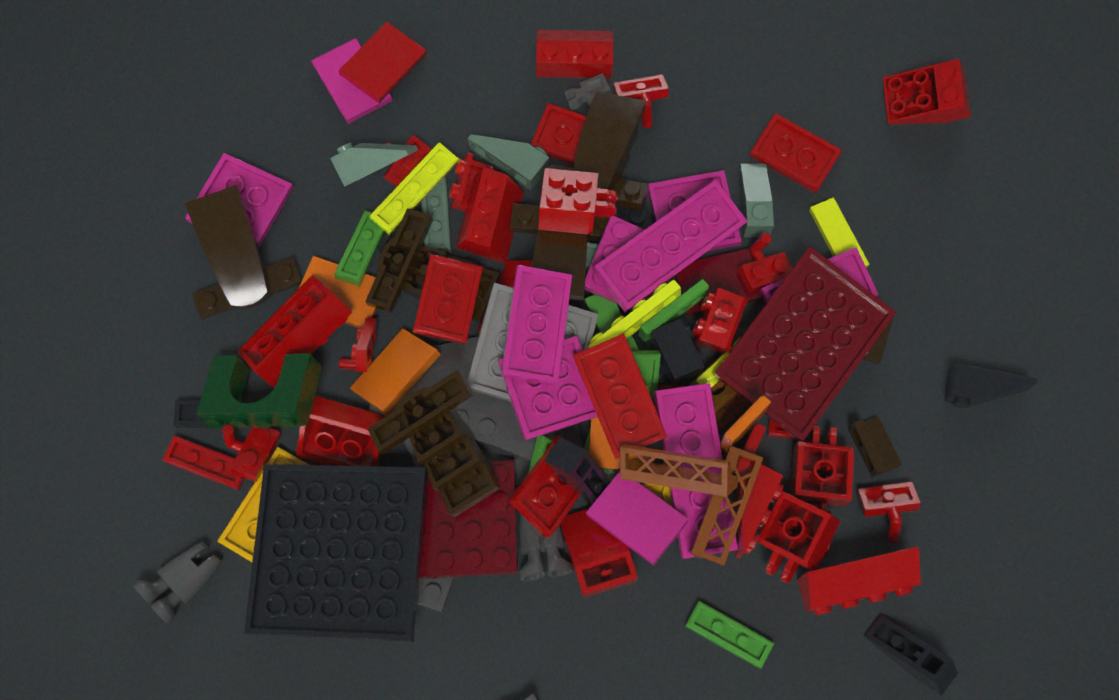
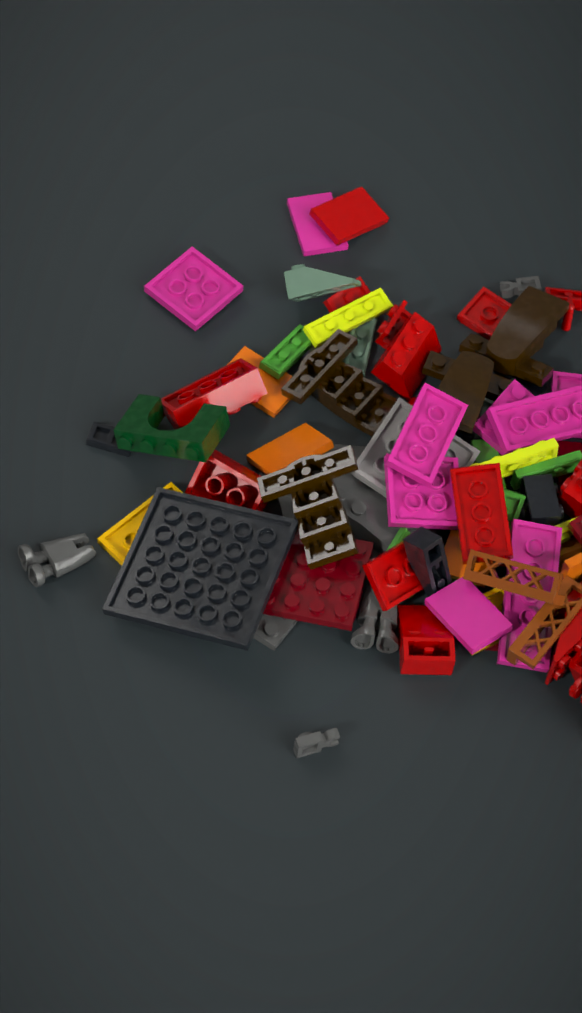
camera: 10 degrees right, 15 degrees down
red tile [162,435,245,491] -> none
dark brown slope [185,185,302,320] -> none
red plate [222,425,281,482] -> none
red plate [339,317,377,372] -> none
red tile [413,254,483,345] -> none
sand green slope [468,134,549,191] -> none
red slope [536,30,613,78] -> none
red hinge [538,168,618,234] -> none
bright green tile [685,601,774,669] -> none

